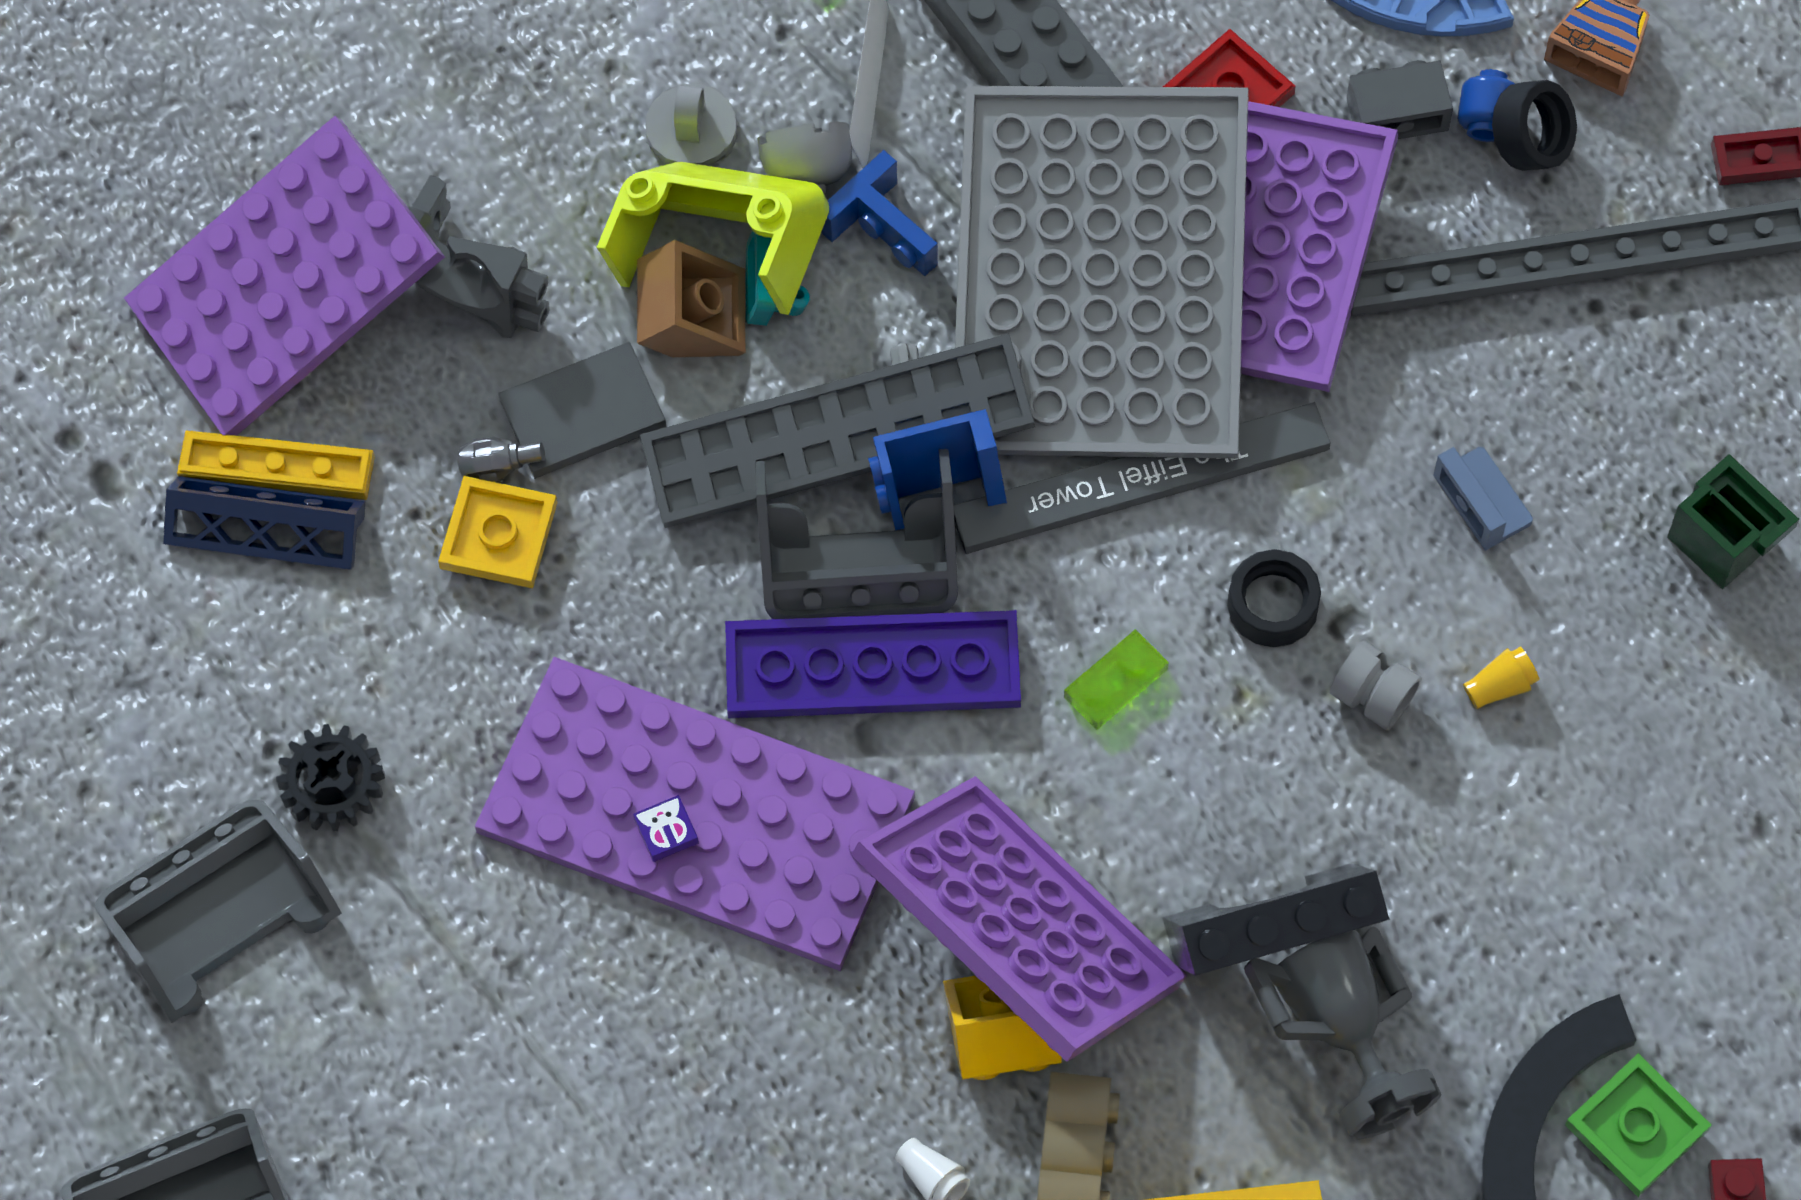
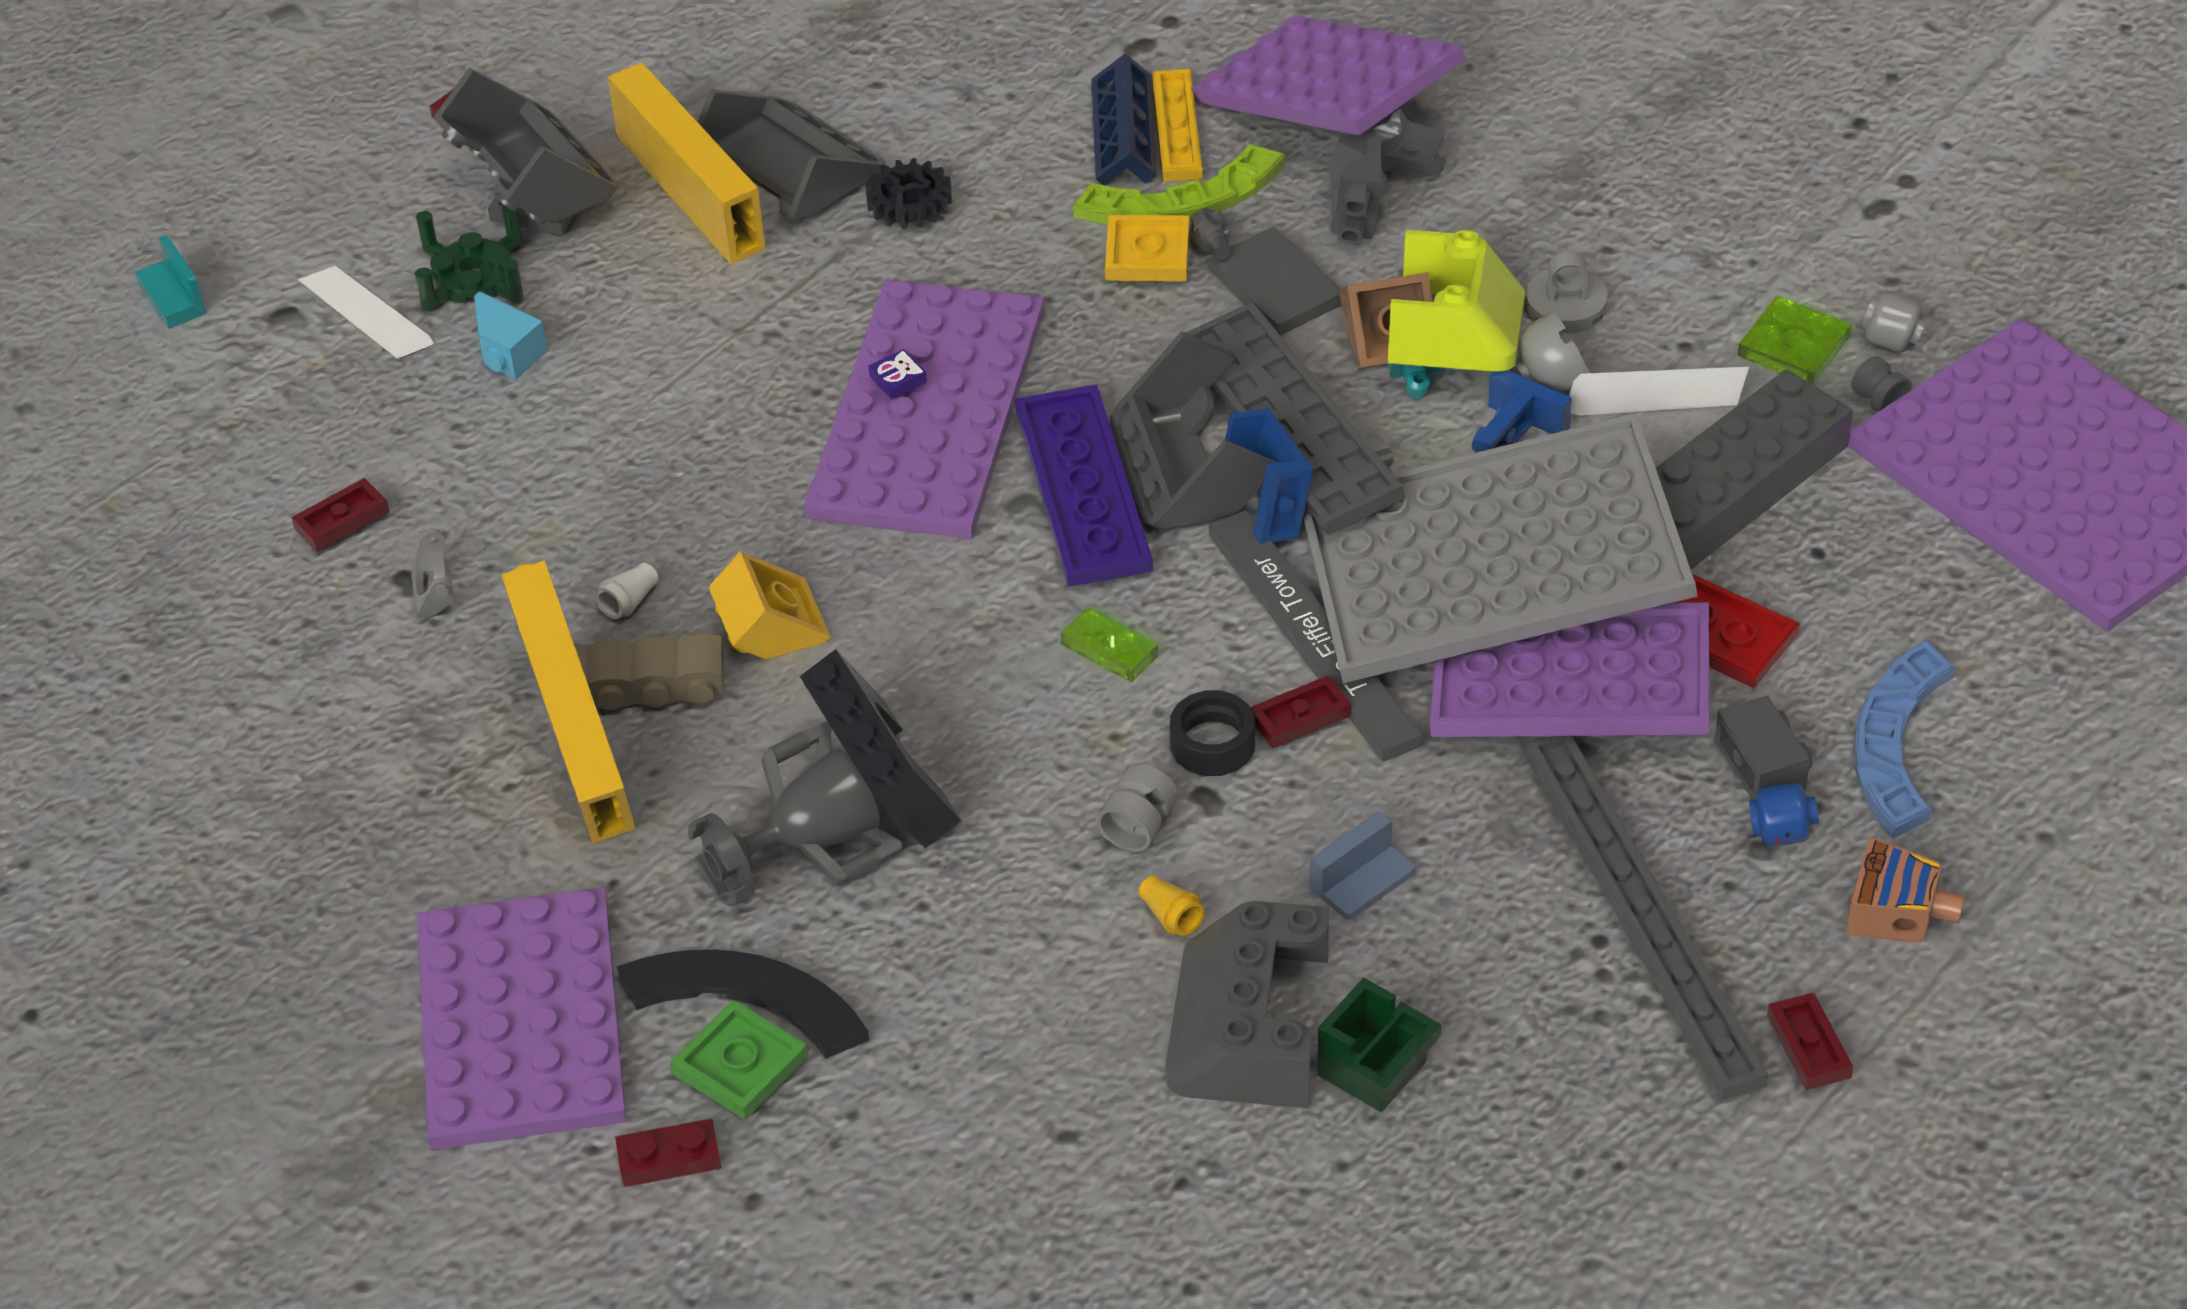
camera: 80 degrees right, 20 degrees down
medium lavender plate [851,776,1187,1062] -> none
black tyre [1492,80,1577,171] -> none
none -> yellow brick [608,62,766,264]
none -> lime tile [1073,144,1285,224]
none -> dark grey windscreen [1165,901,1329,1109]
none -> dark red plate [1250,675,1351,749]

